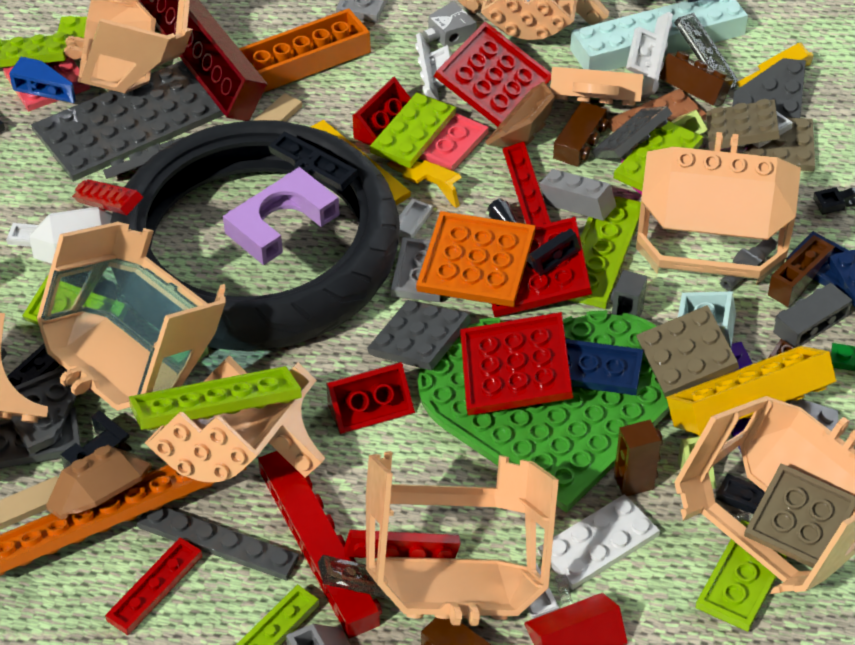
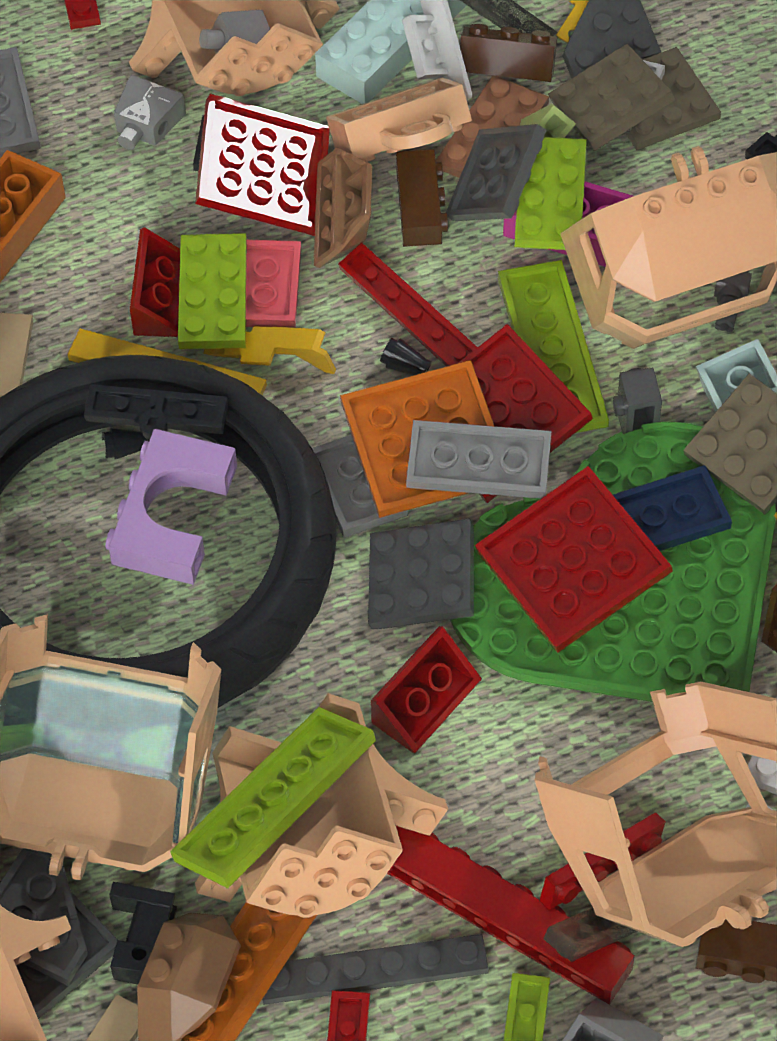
camera: 30 degrees left, 10 degrees up
white tile [399,198,433,238] -> none
white bracket [415,33,452,101] -> none
black panel [527,228,581,276] -> none
light grey brick [539,169,617,221] -> none
none -> light grey plate [406,420,551,499]

